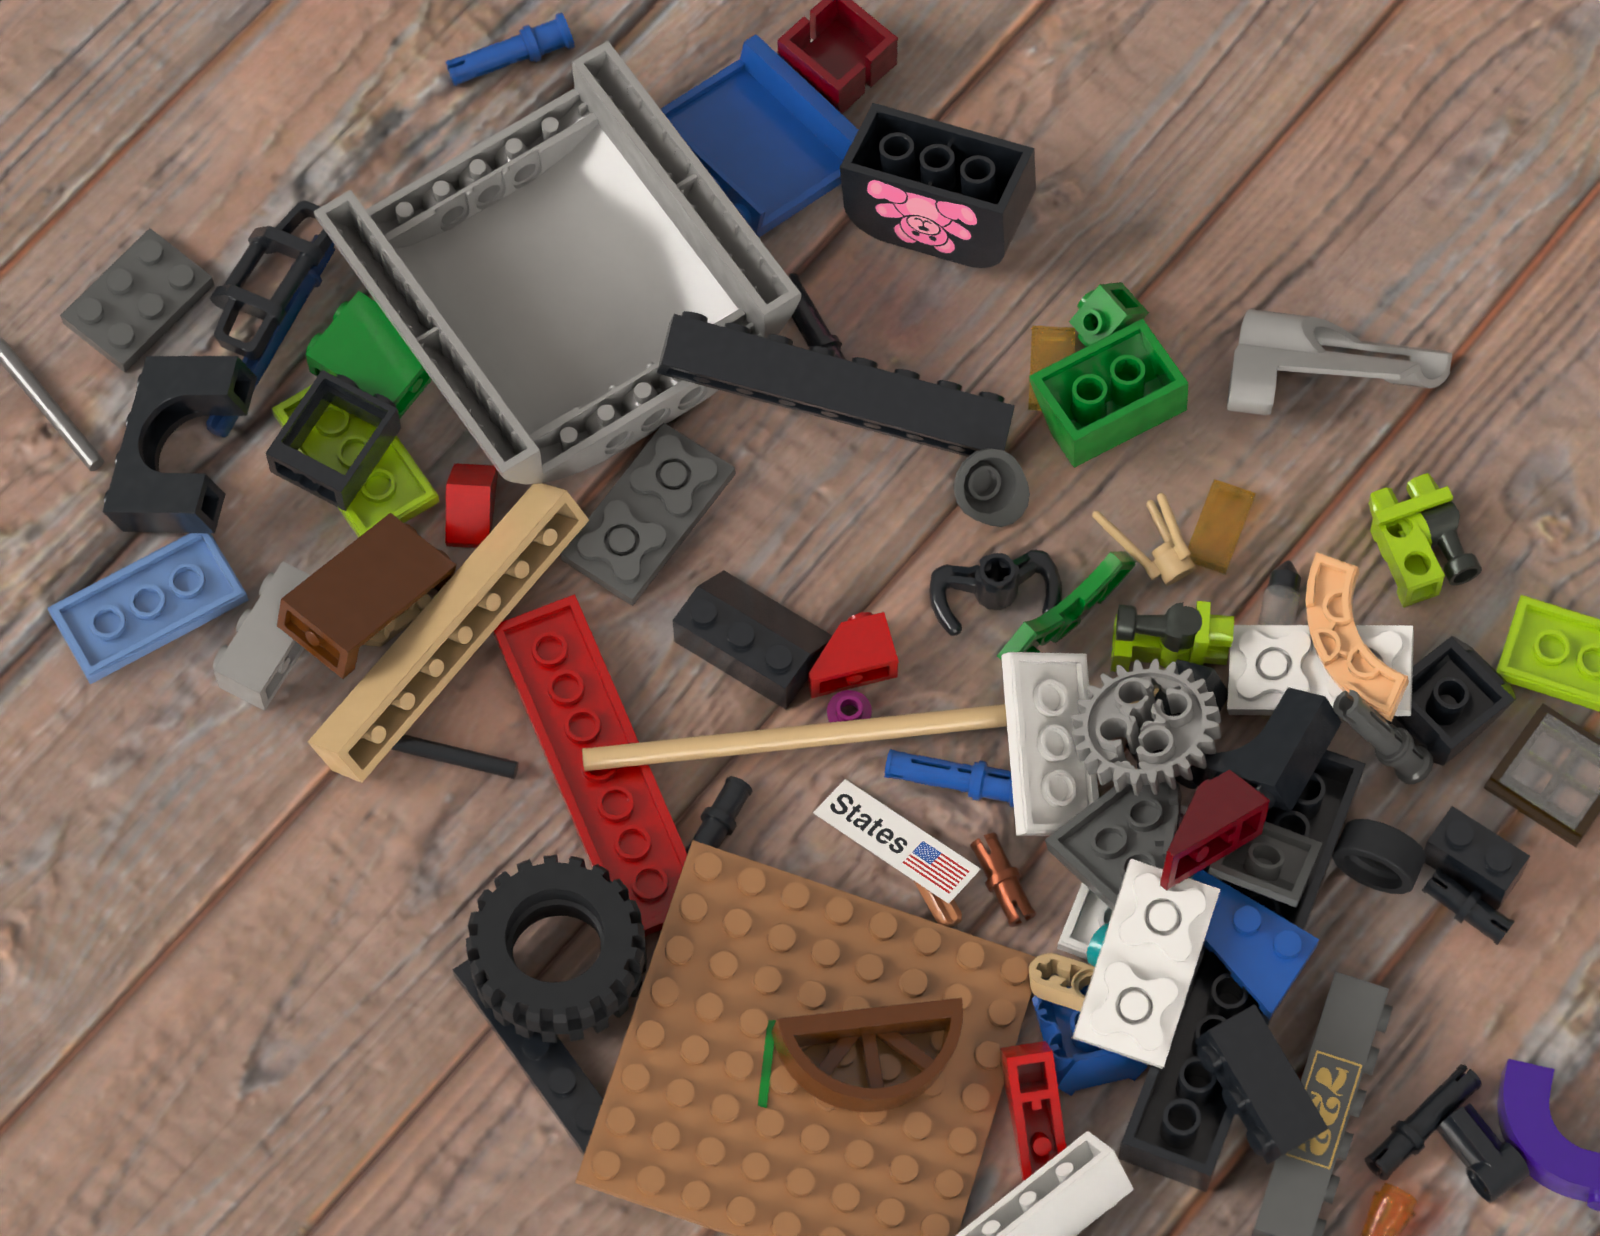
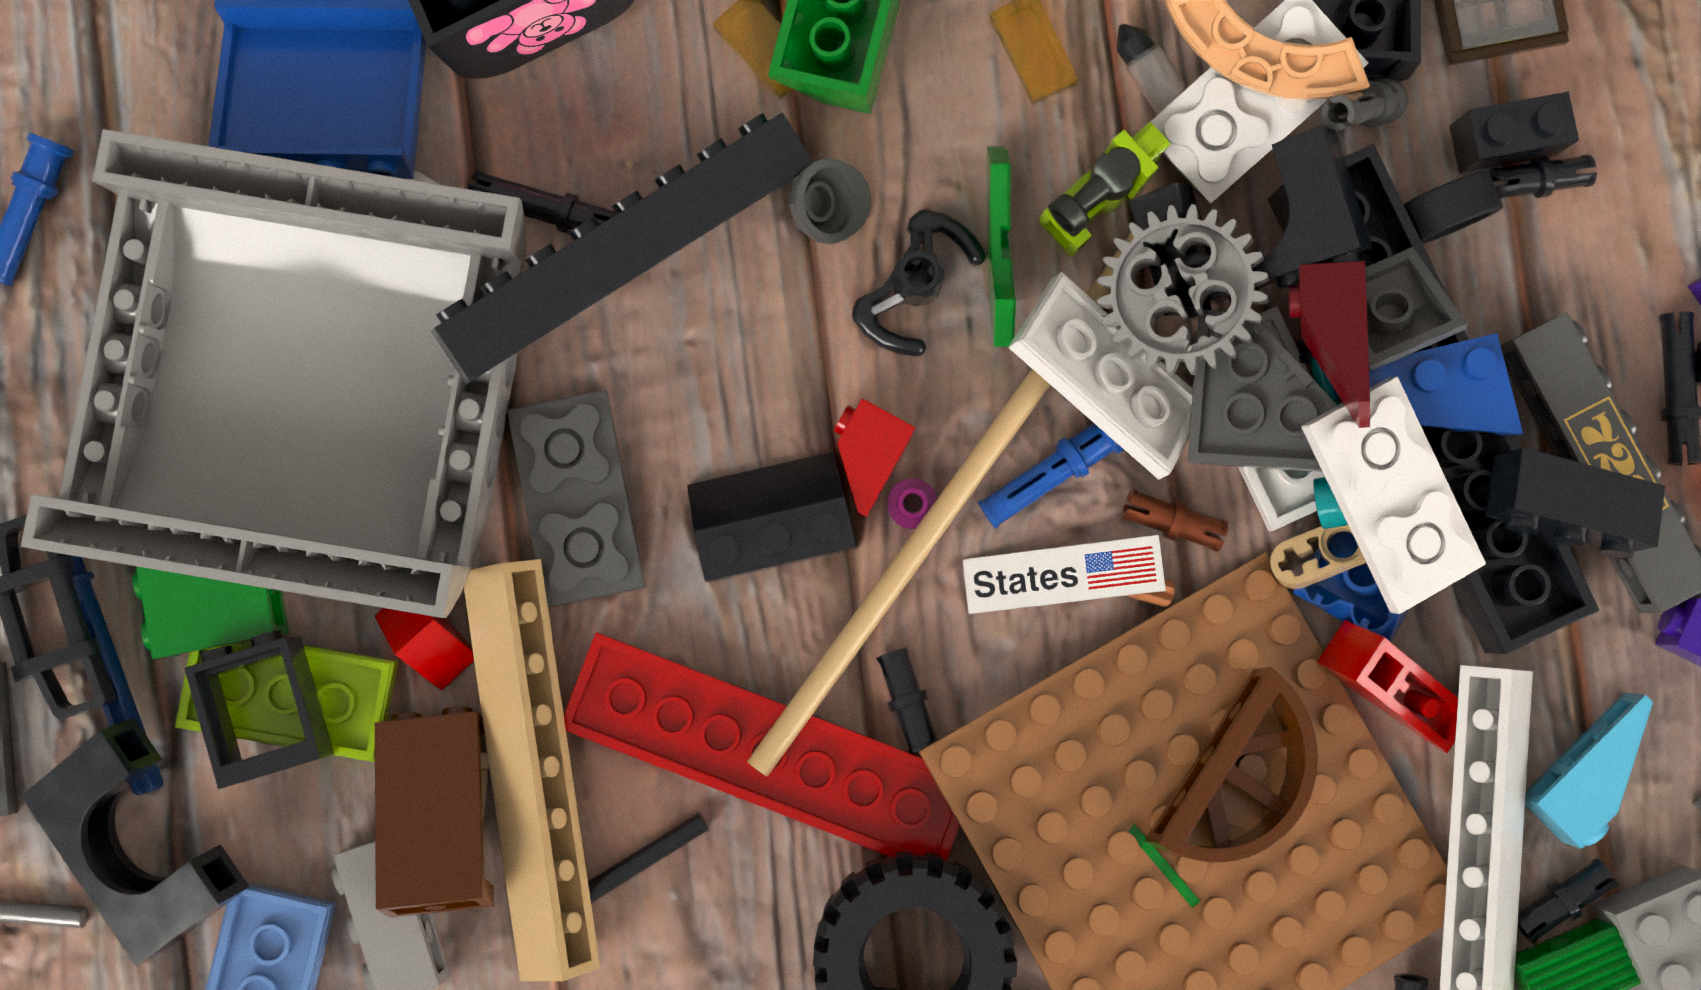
camera: 45 degrees left, 20 degrees up
tan plant [1092,493,1196,586] -> none

